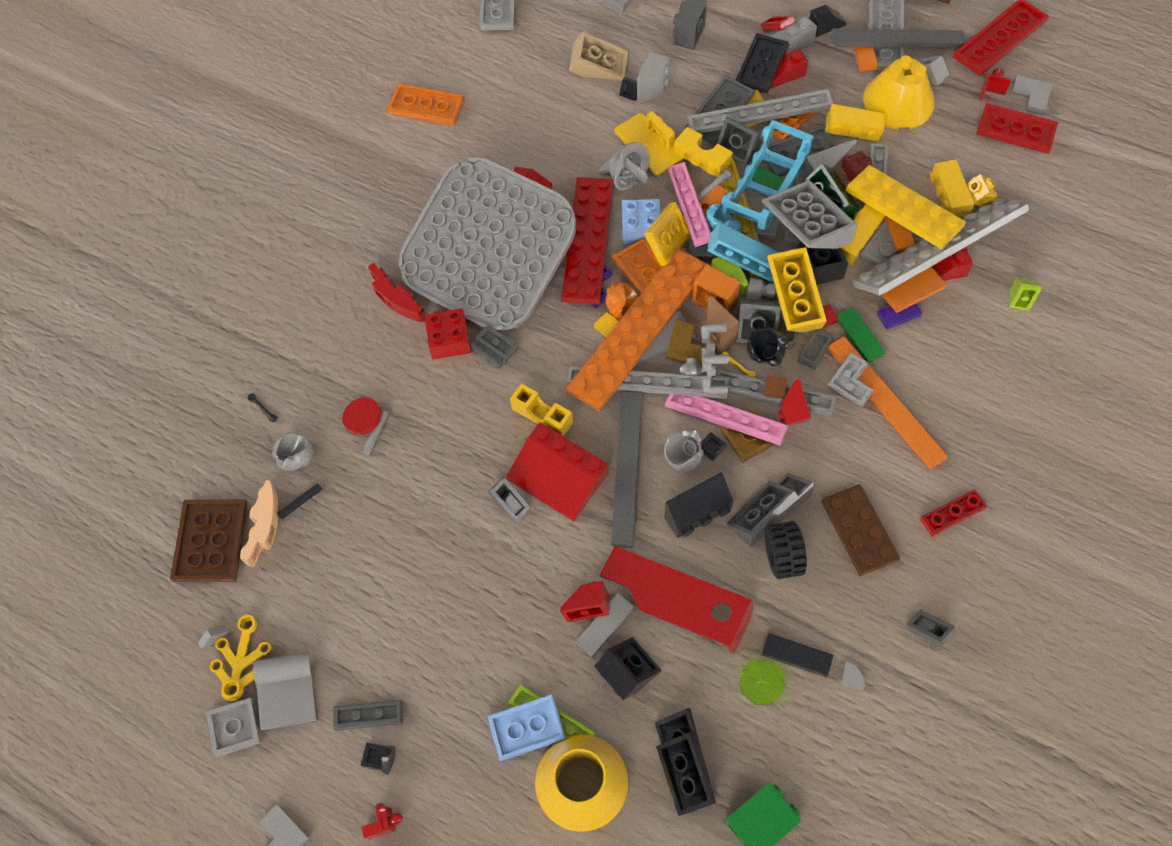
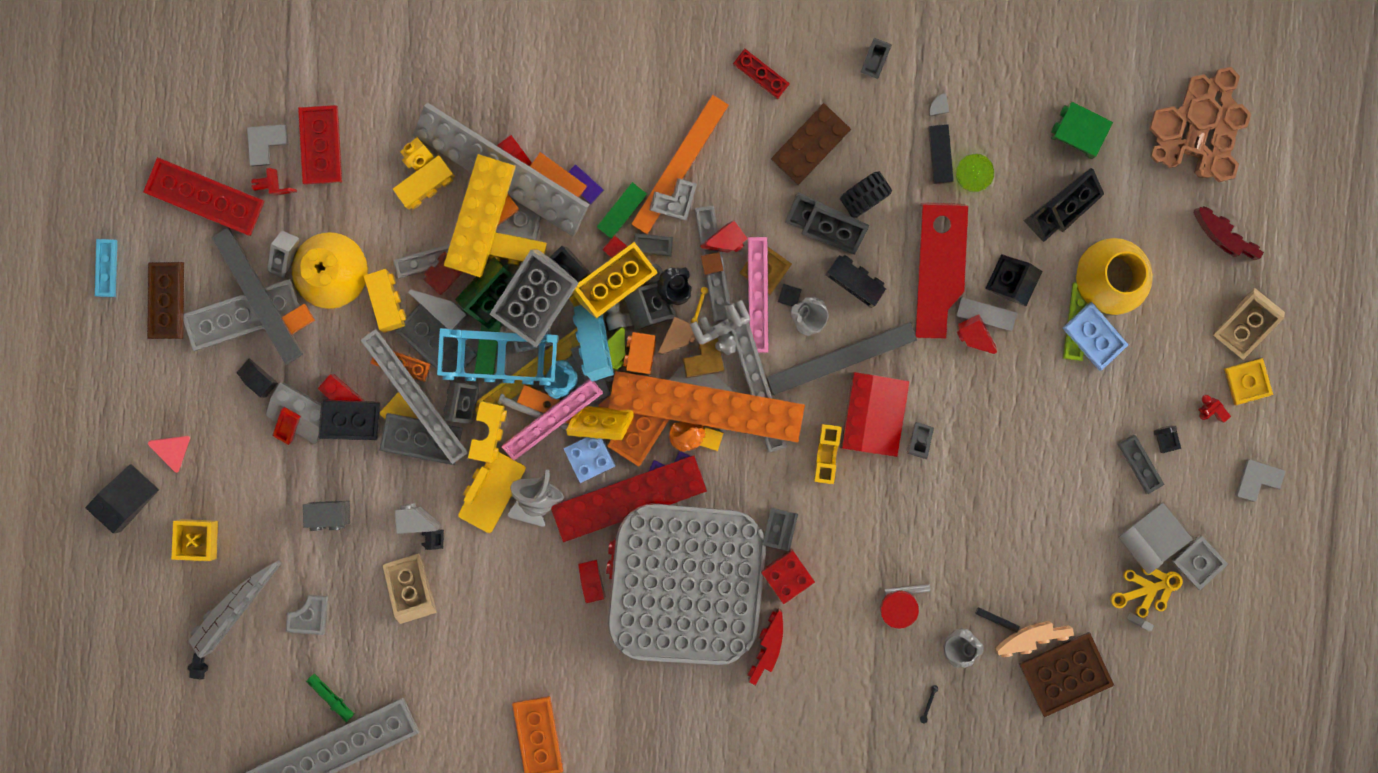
camera: 120 degrees left, 25 degrees up
lime slope [1009,278,1042,311] -> none

